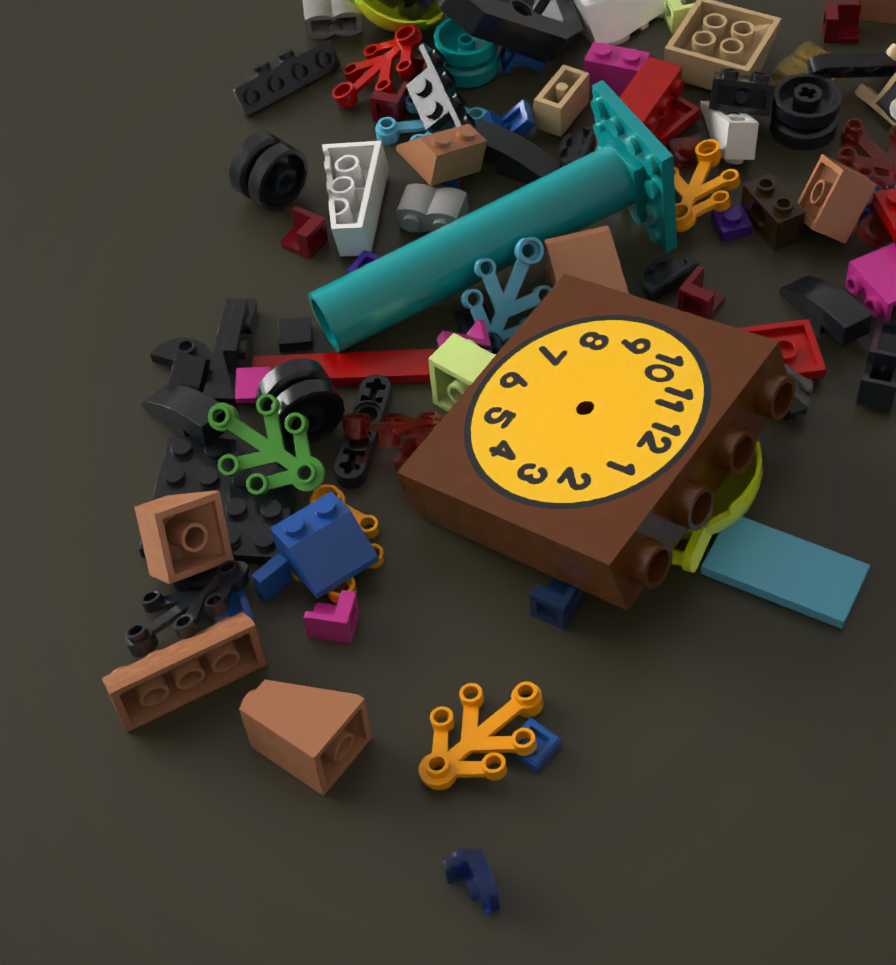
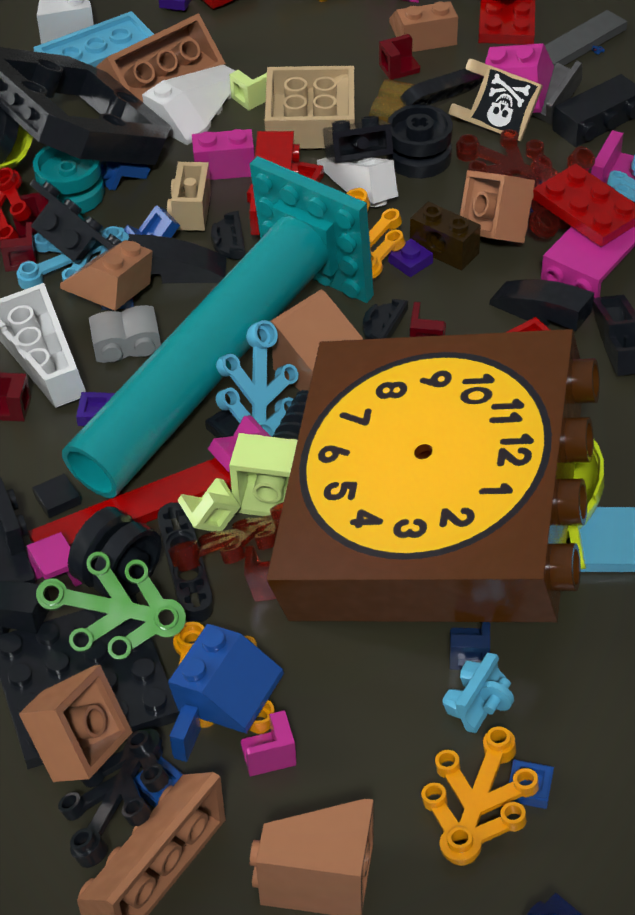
camera: 30 degrees left, 5 degrees down
none -> yellowish green panel [178,478,240,533]
none -> medium azure hips [443,652,515,733]

